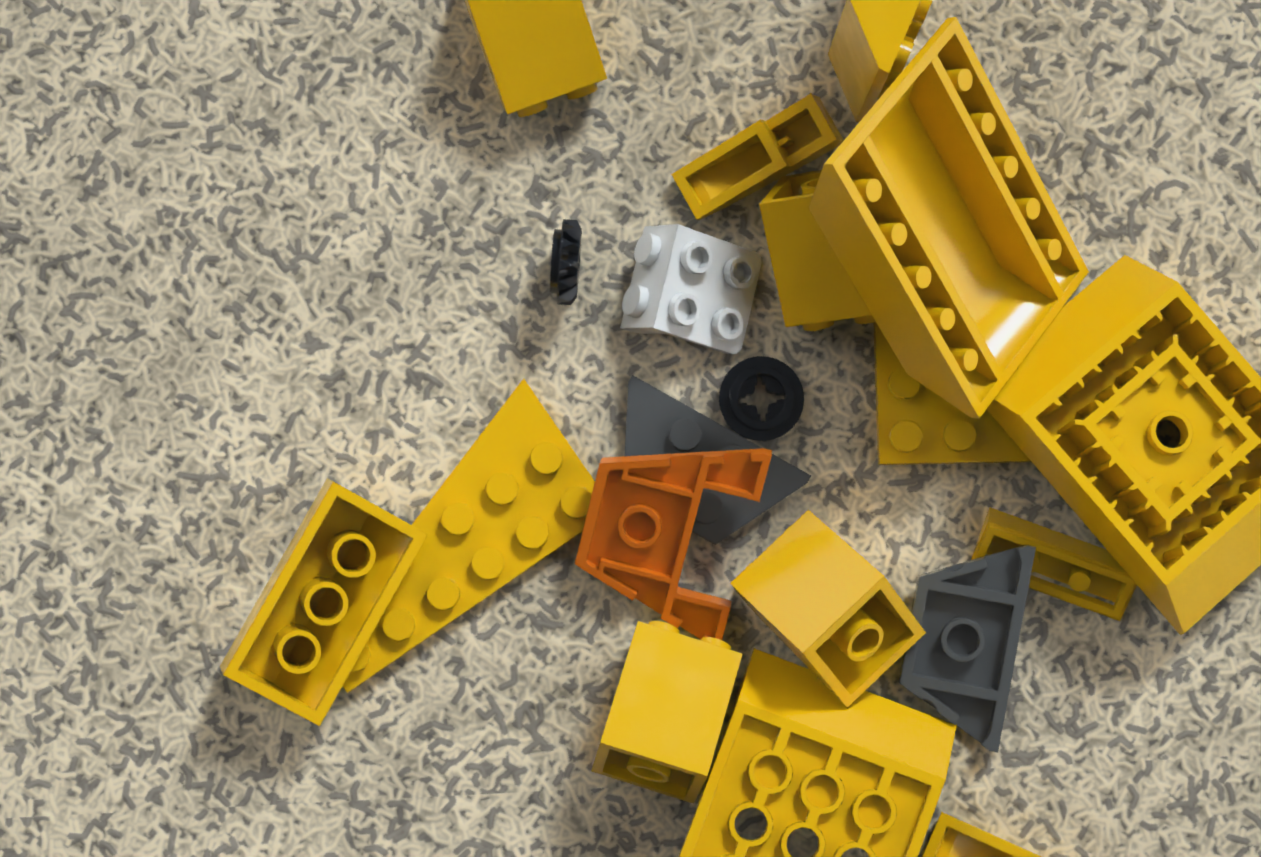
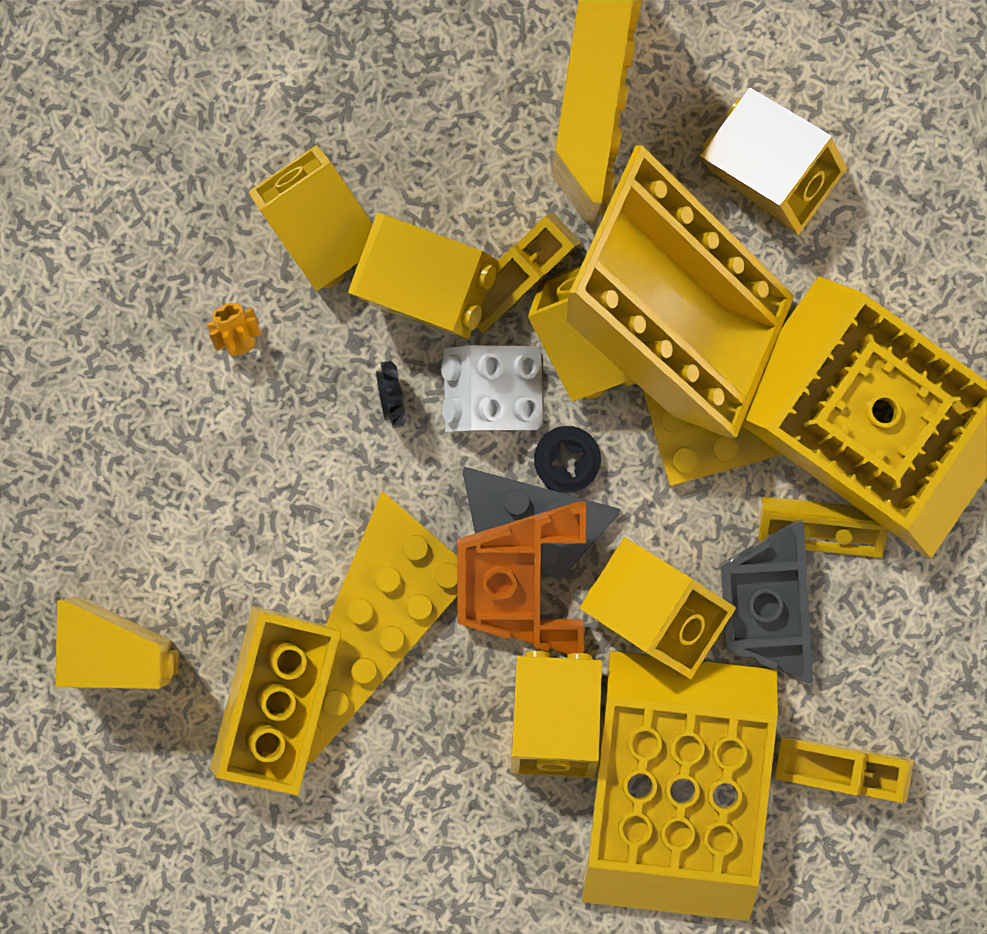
camera: 15 degrees left, 5 degrees up
none -> yellow slope [56,597,179,689]
none -> light orange gear [207,303,262,356]
none -> yellow slope [348,212,498,340]
none -> slope [700,88,847,235]

